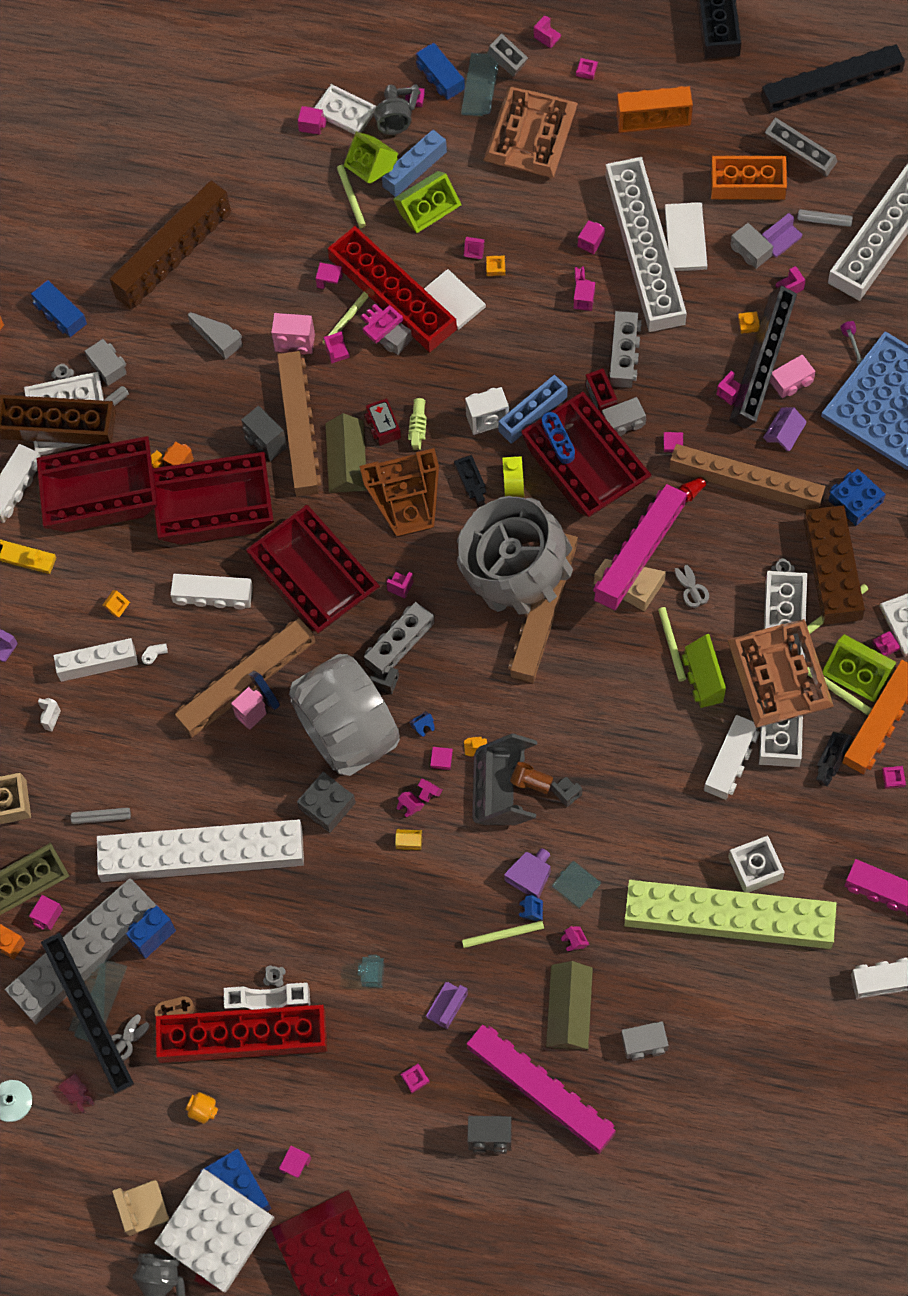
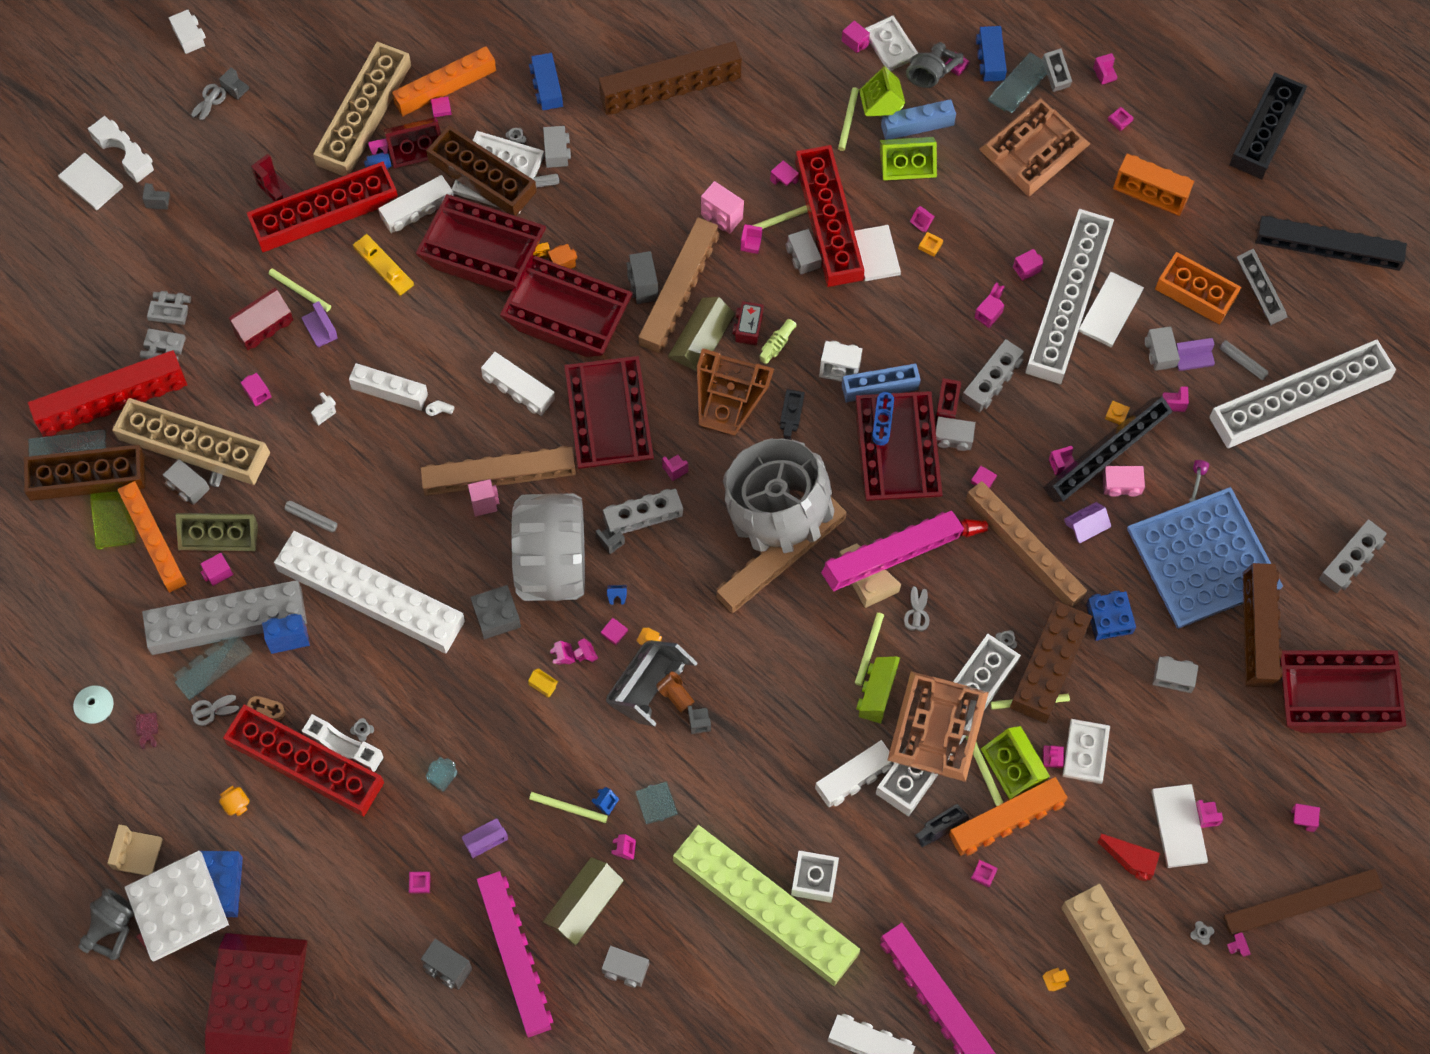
camera: 25 degrees right, 0 degrees up
black brick [41,932,134,1095] -> none
light orange plate [102,590,130,618] -> none
light grey slope [187,312,242,360] -> none
dark blue tile [248,671,280,710] -> none
dark pink panel [279,1146,311,1178] -> none
dark pink hinge [361,304,403,344] -> none
neon yellow brick [503,456,524,498] -> none
medium lavender torso [504,848,551,898] -> none

